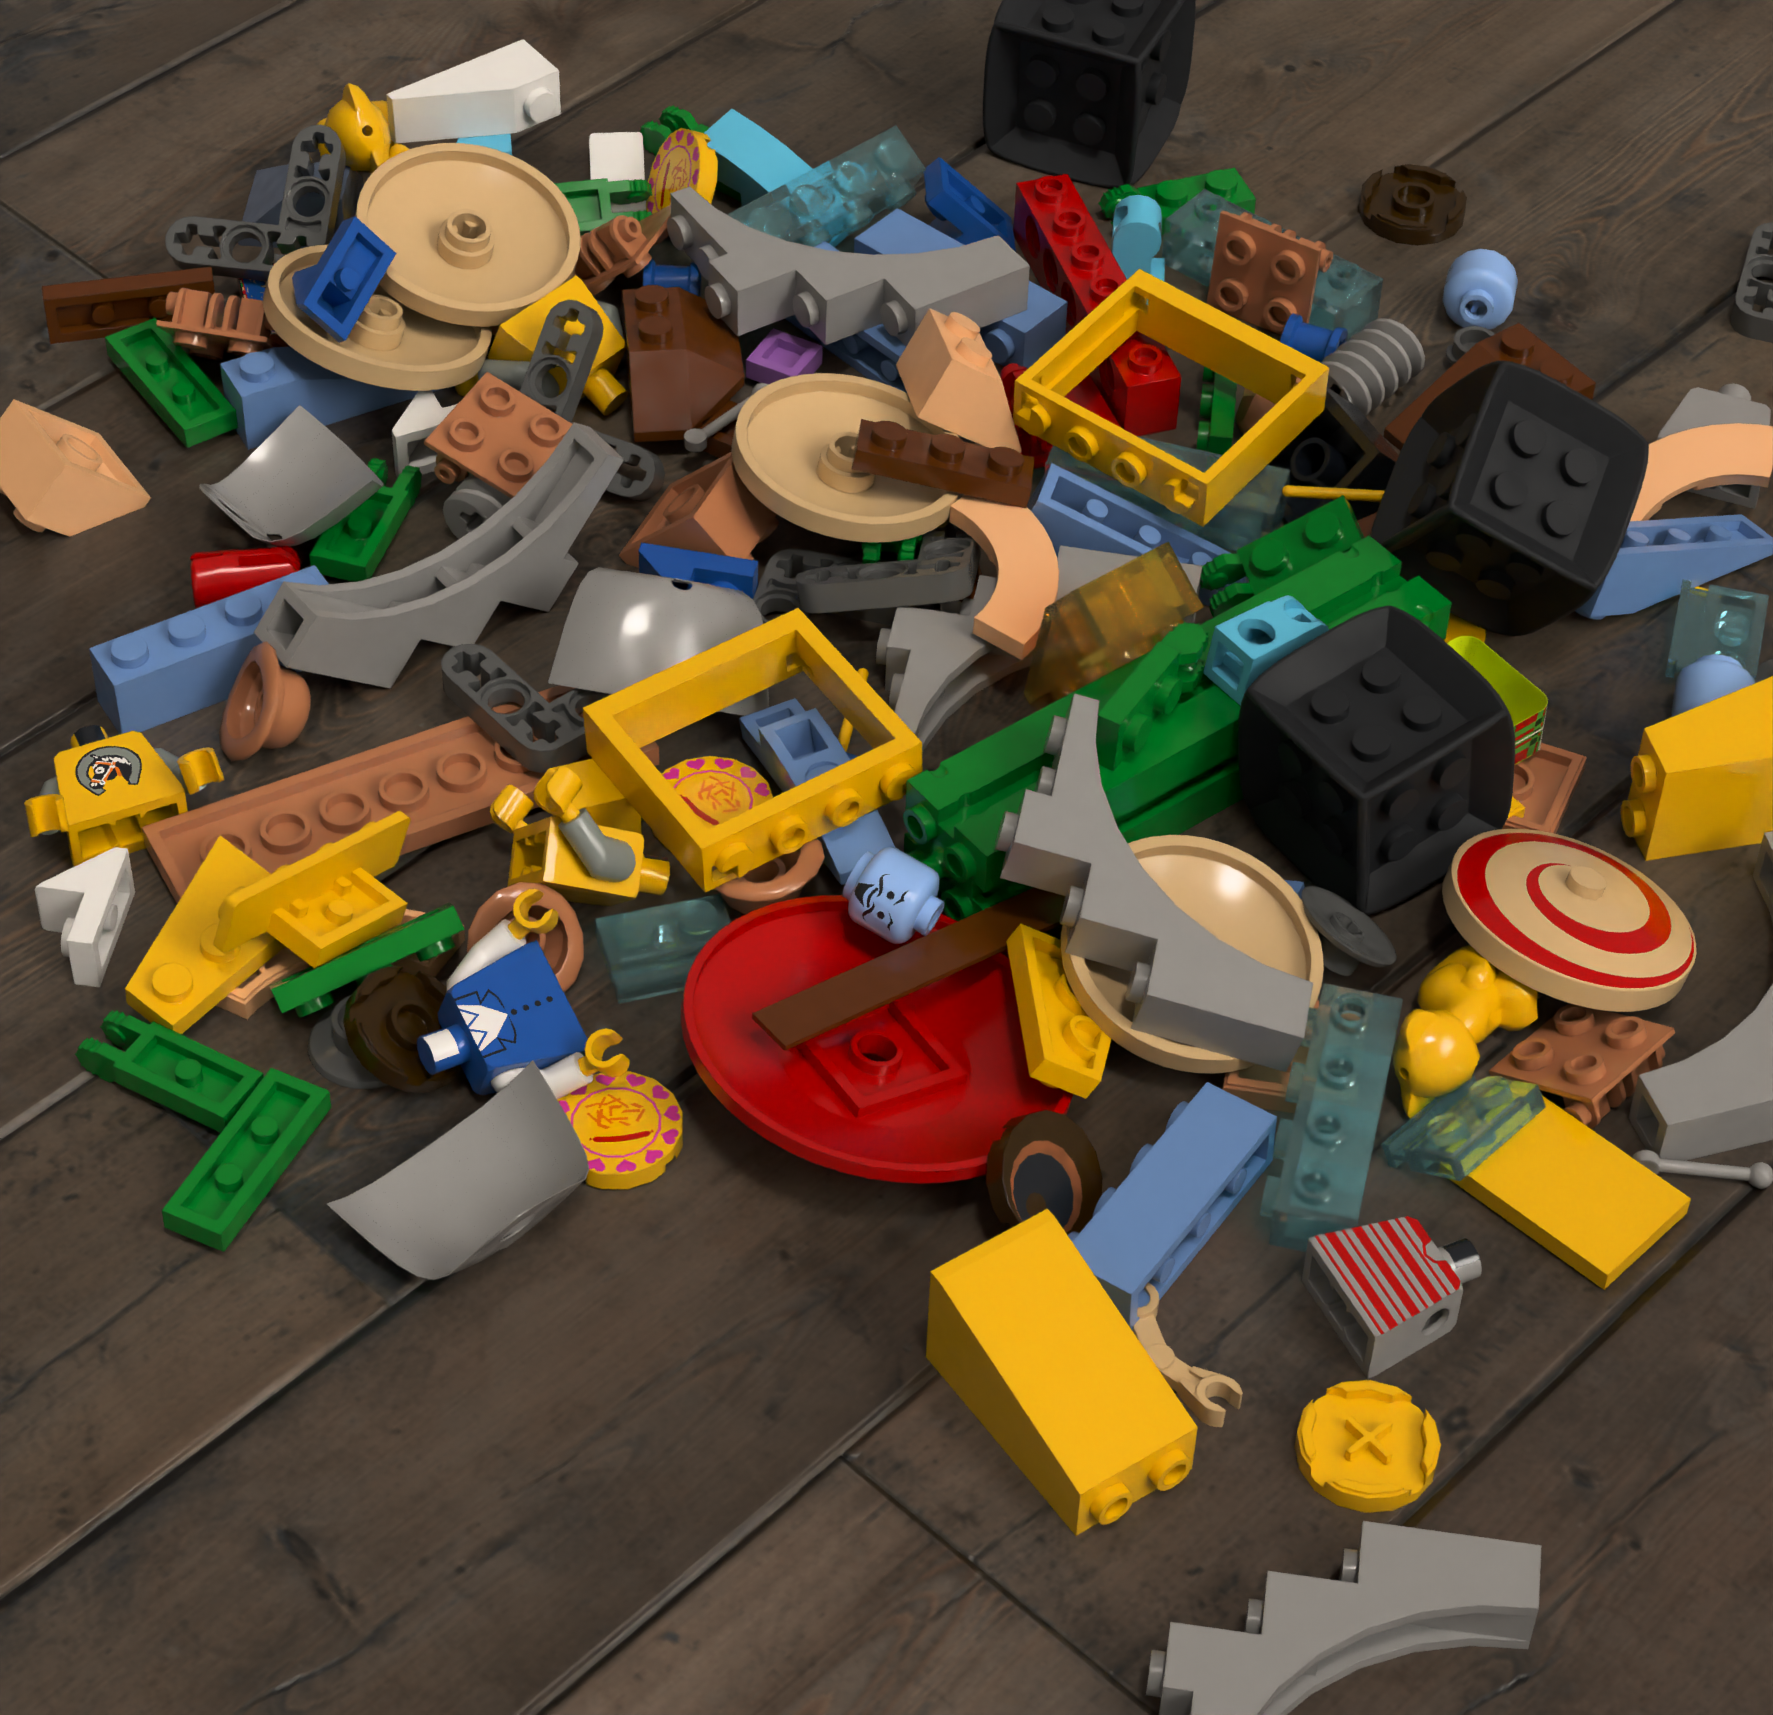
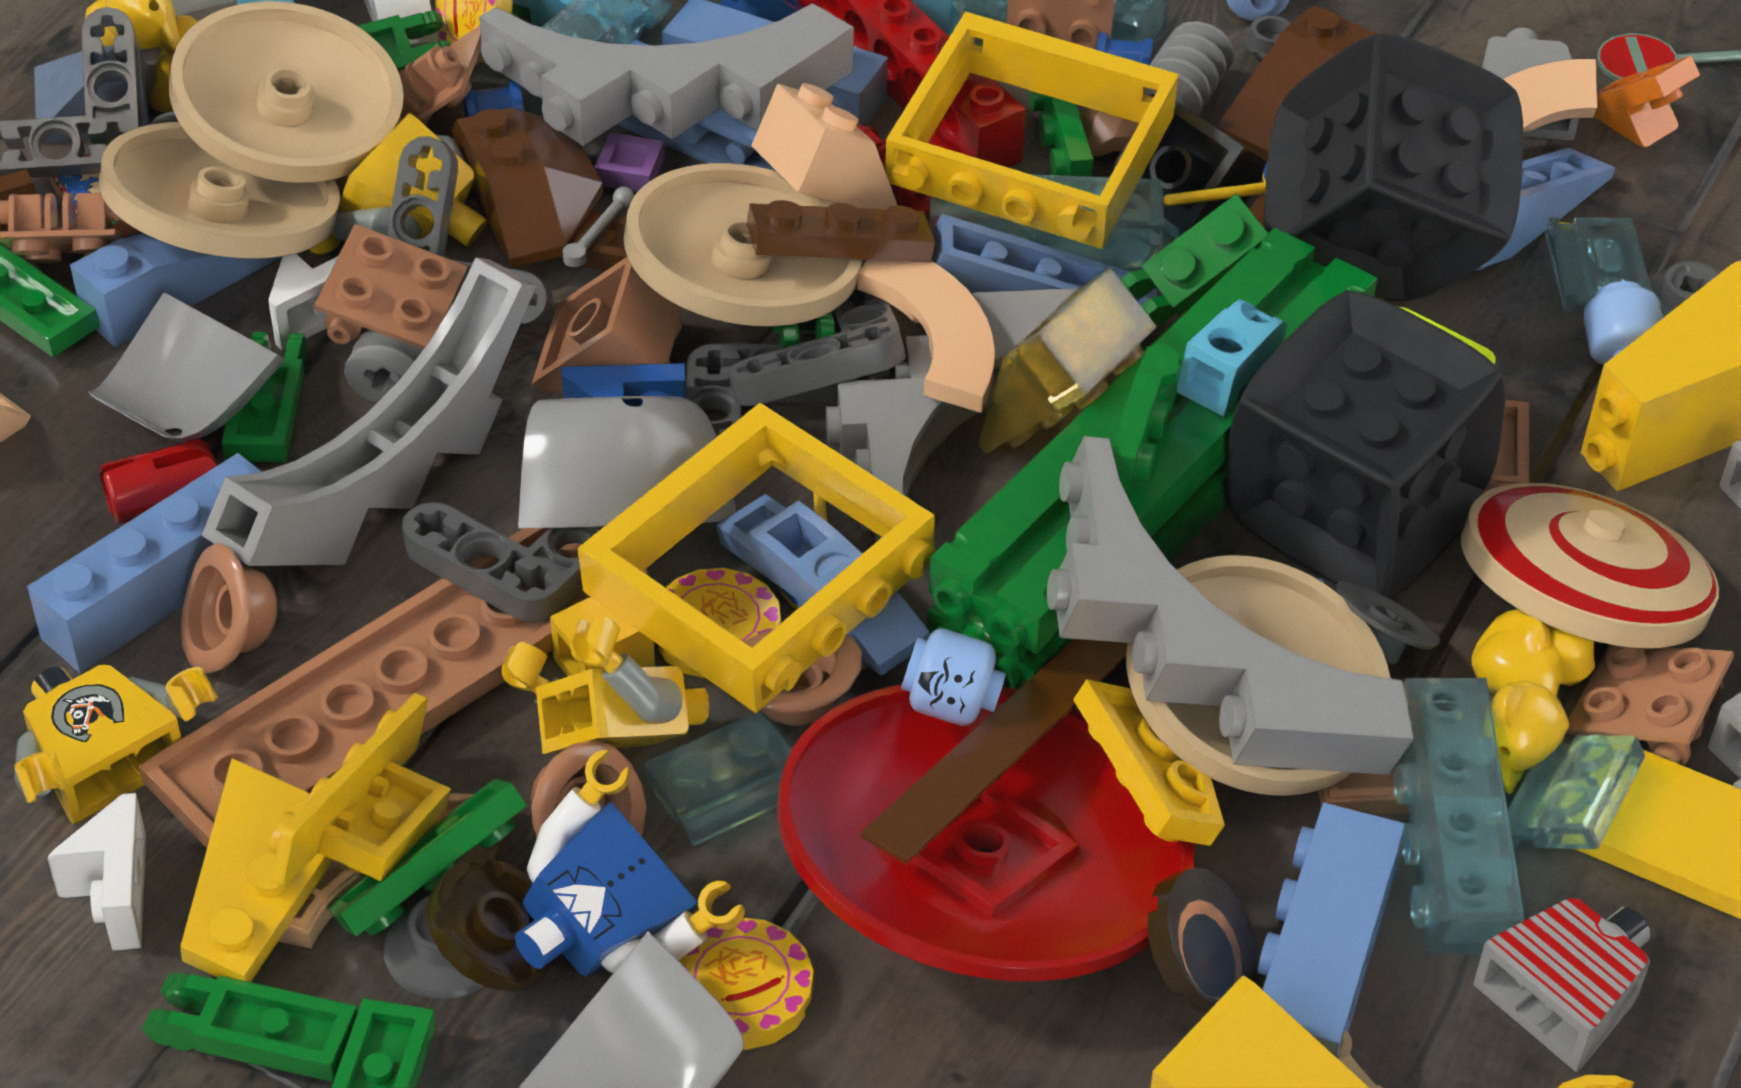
camera: 15 degrees left, 0 degrees up
blue slope [292,216,397,343] -> none

